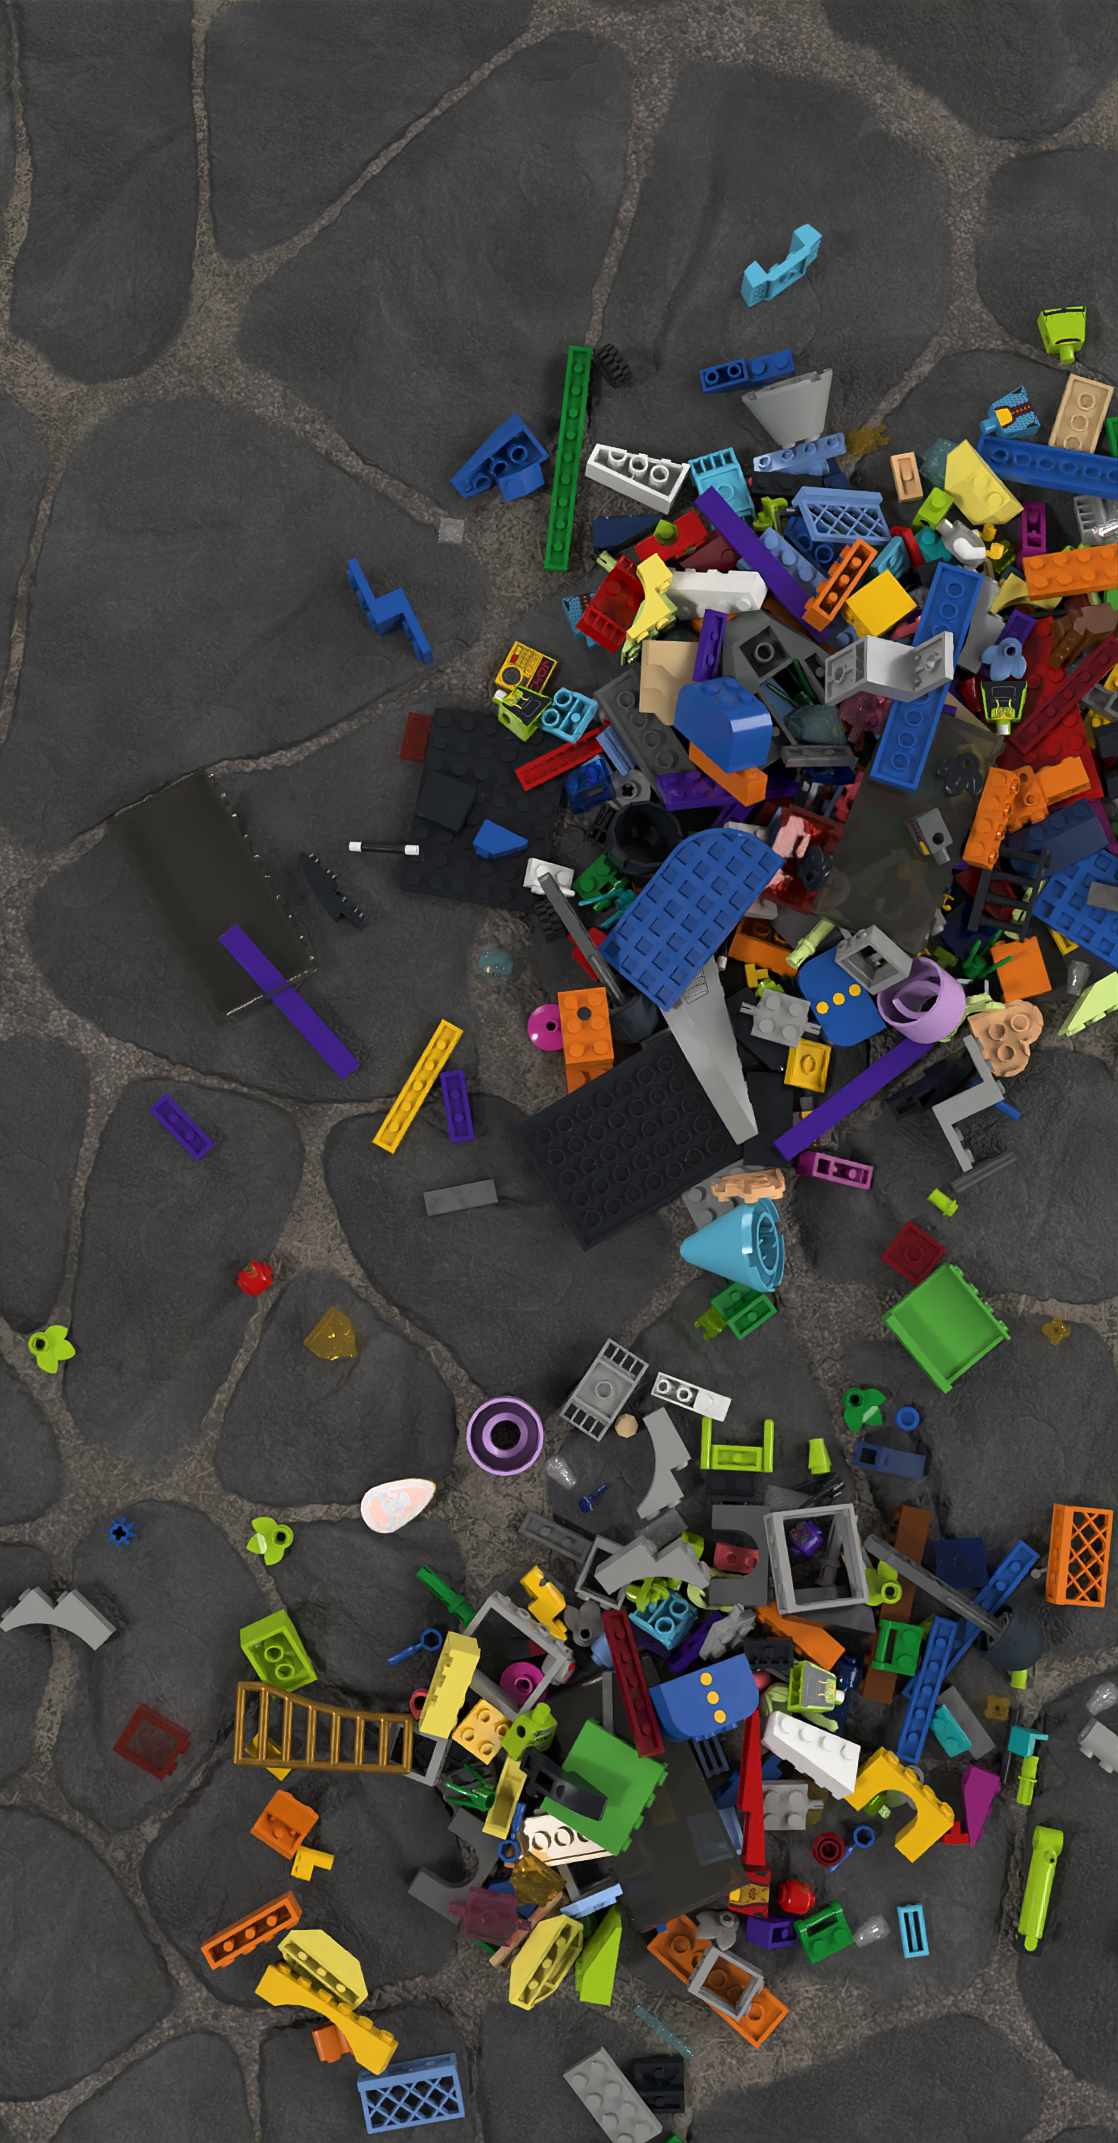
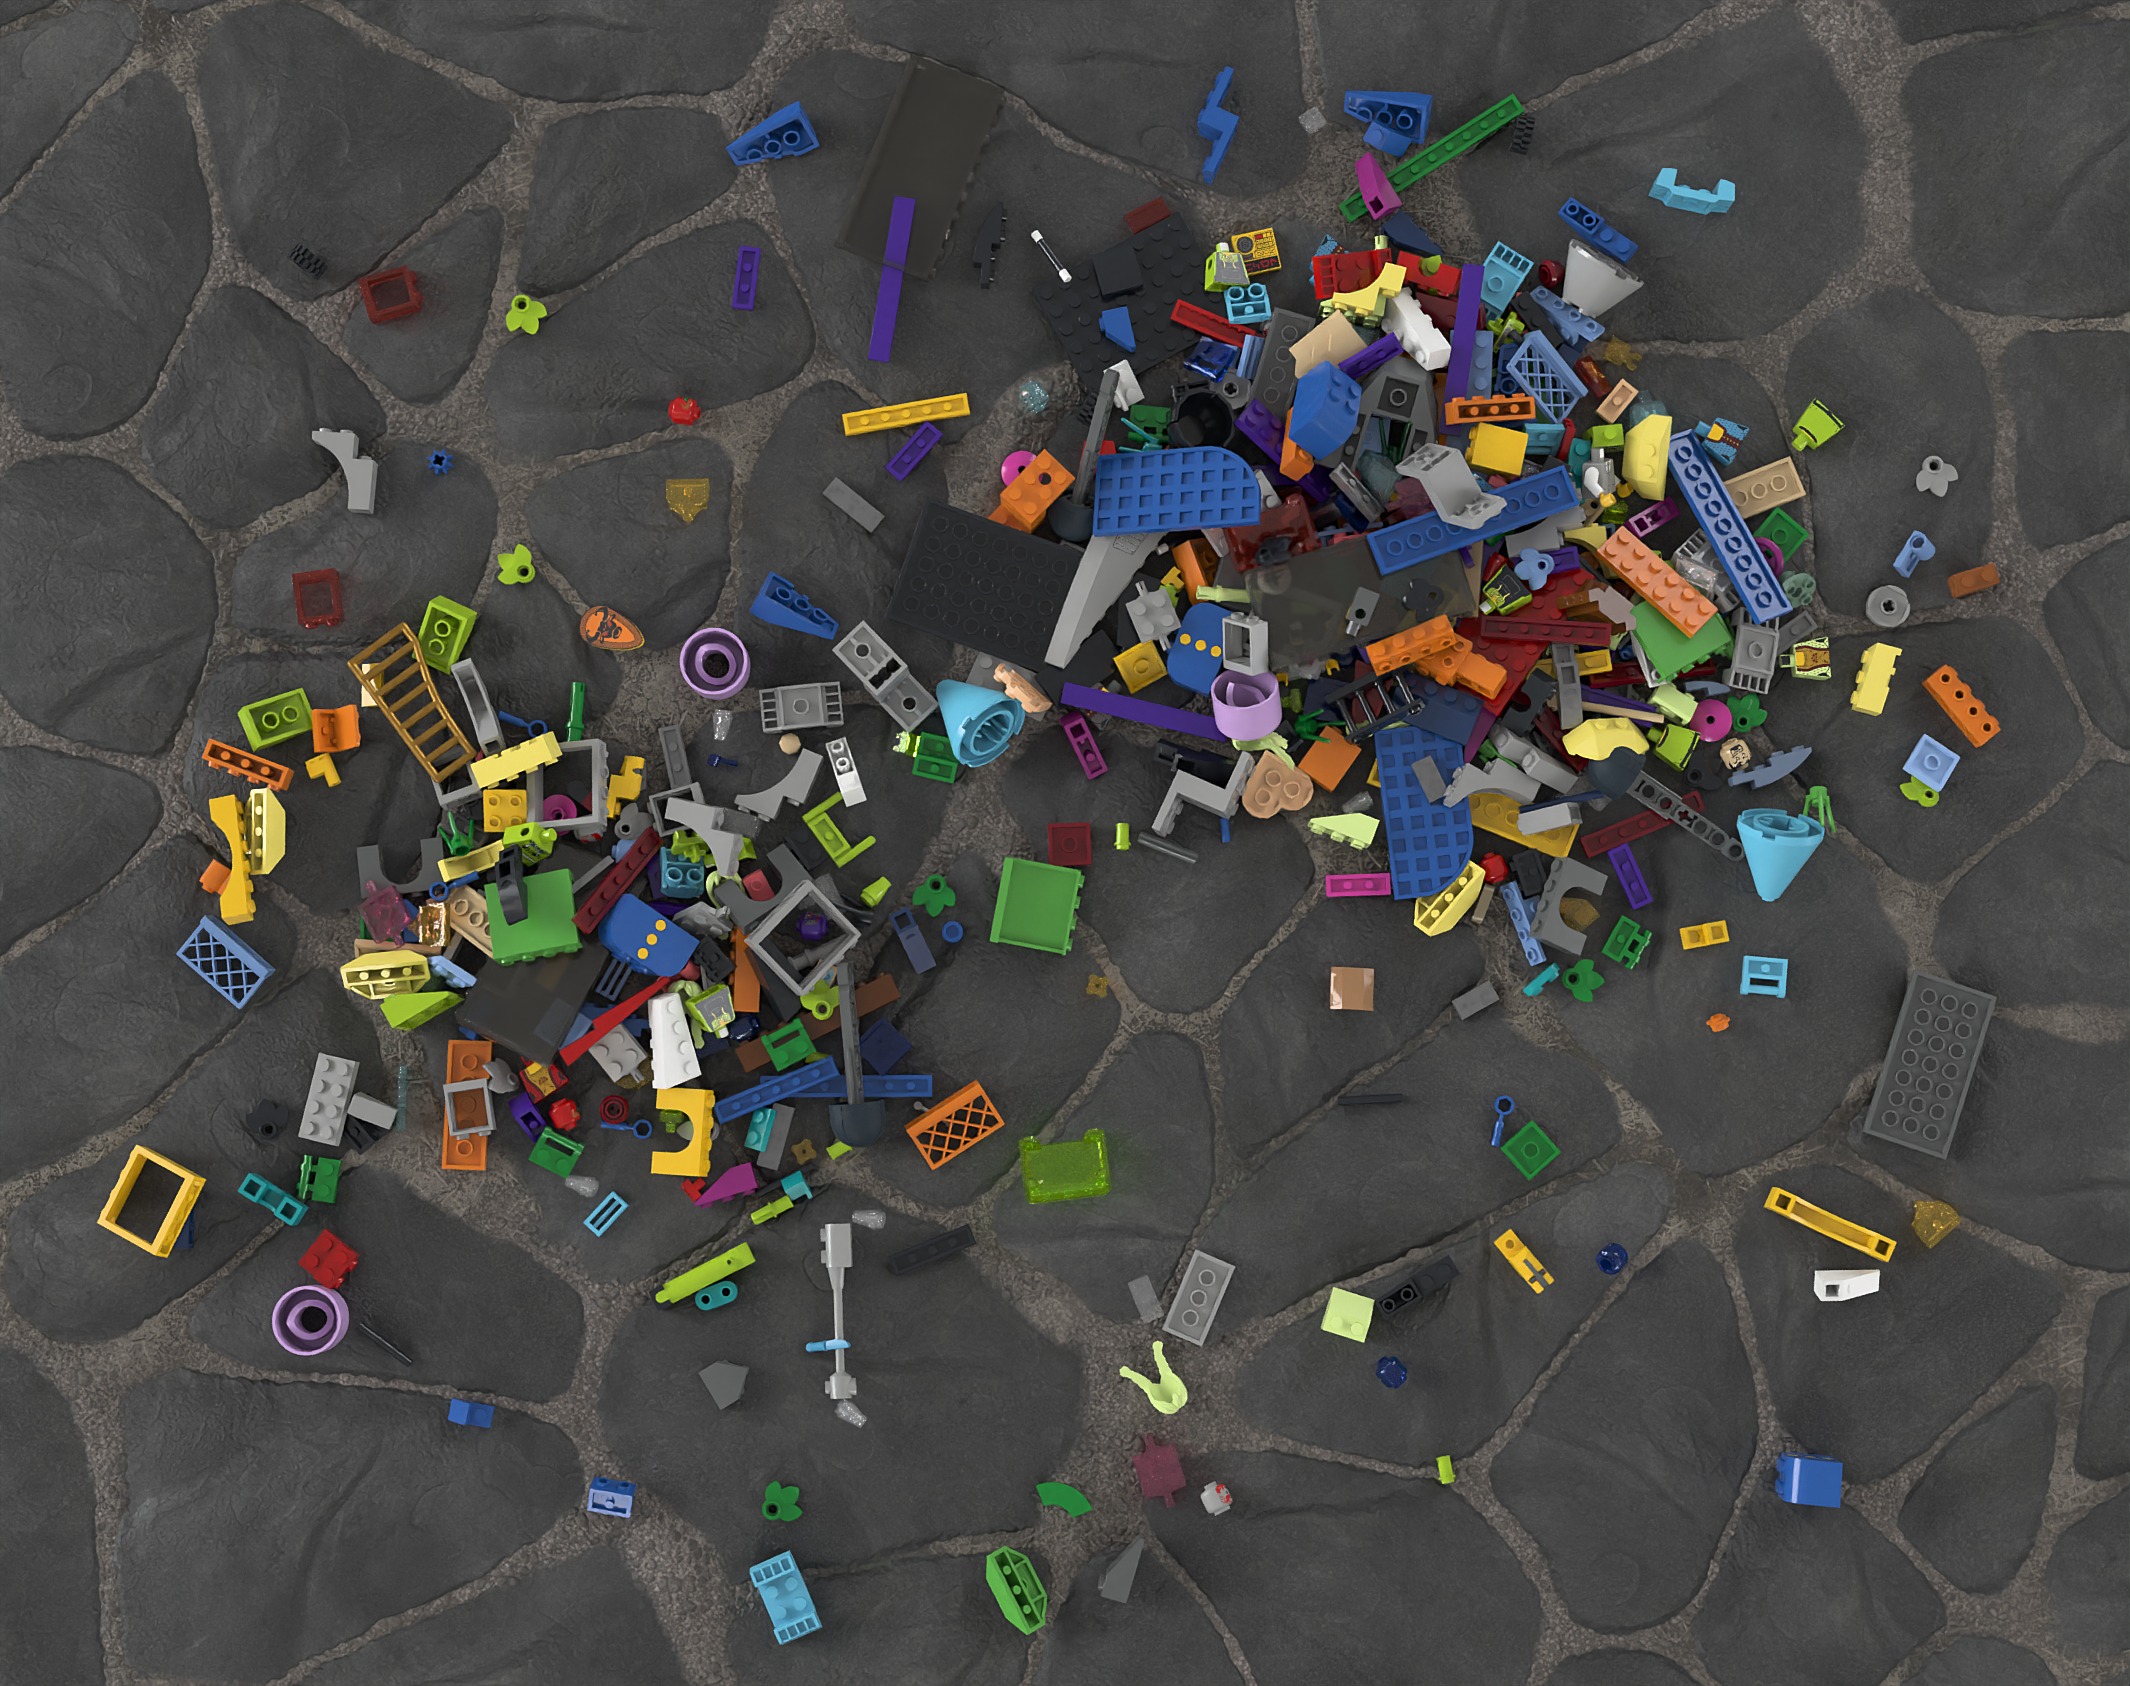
camera: 50 degrees right, 0 degrees up
white wedge [585,444,690,515] -> none
none -> lime slope [238,688,313,752]
none -> light grey slope [347,1092,398,1129]
none -> light grey arch [451,658,507,757]
none -> teal plate [695,1281,738,1310]
none -> blue wedge [726,101,820,165]
none -> blue wedge [749,571,839,639]
none -> light grey bracket [832,621,939,734]
none -> magenta slope [1355,152,1403,220]
none -> dark red cone [1538,260,1565,288]
none -> clear red tile [1575,355,1613,398]

